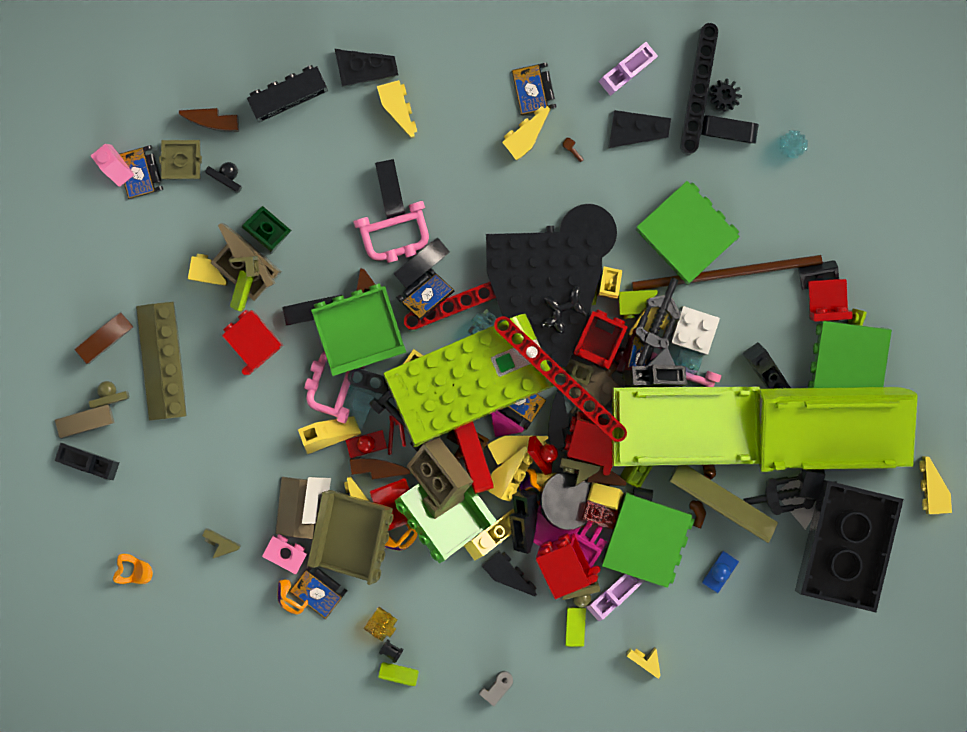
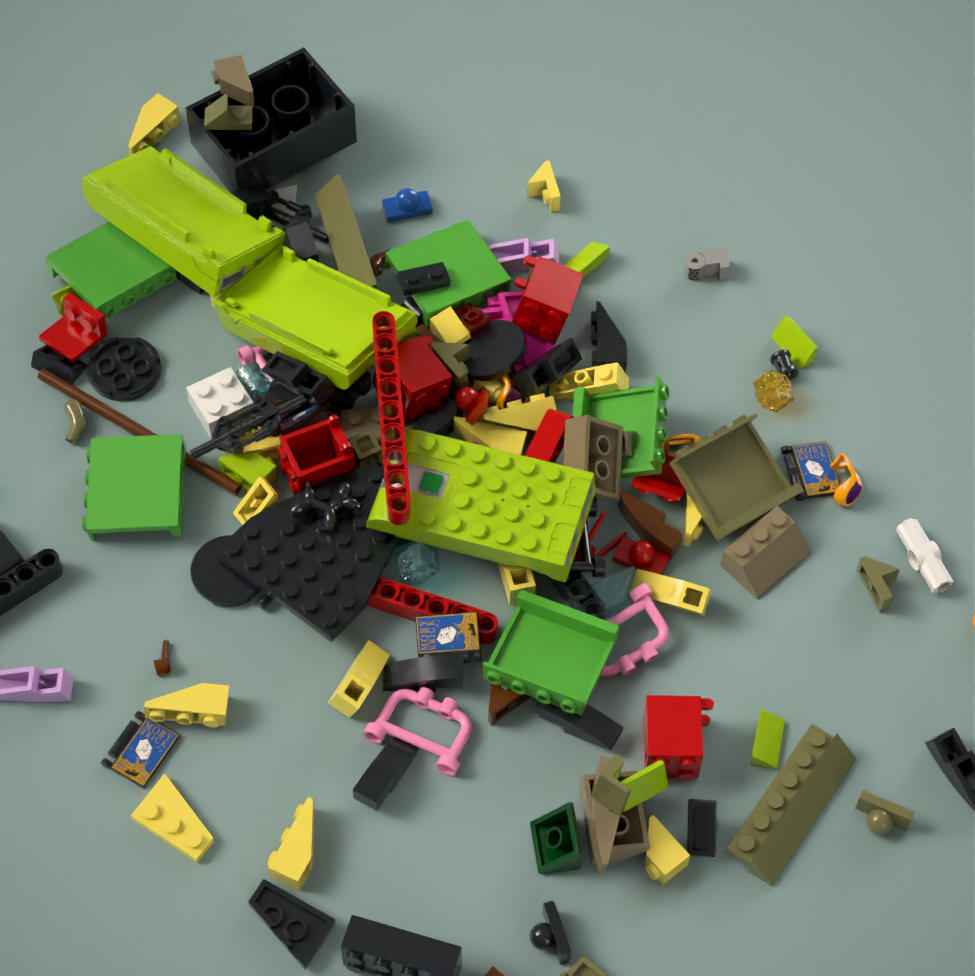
camera: 140 degrees left, 30 degrees down
dark tan slope [55,405,115,438] -> none
reddish brown slope [74,313,133,364] -> none
bright pink brick [262,534,307,574] -> none
white sticker [302,477,331,524] -> none
black wing [609,110,671,148] -> none
black slope [743,342,791,389] -> none
none -> olive arm [64,399,87,445]
none -> black tile [87,337,161,401]
none -> light yellow wing [131,774,214,863]
none -> olive slope [204,94,253,130]
none -> dark tan slope [211,55,254,106]
none -> black slope [284,218,319,263]
none -> light yellow slope [328,640,390,718]
none -> black plate [397,262,451,296]
none -> black tile [687,799,718,857]
none -> lime slope [750,709,785,770]
none -> white piece [896,518,954,594]

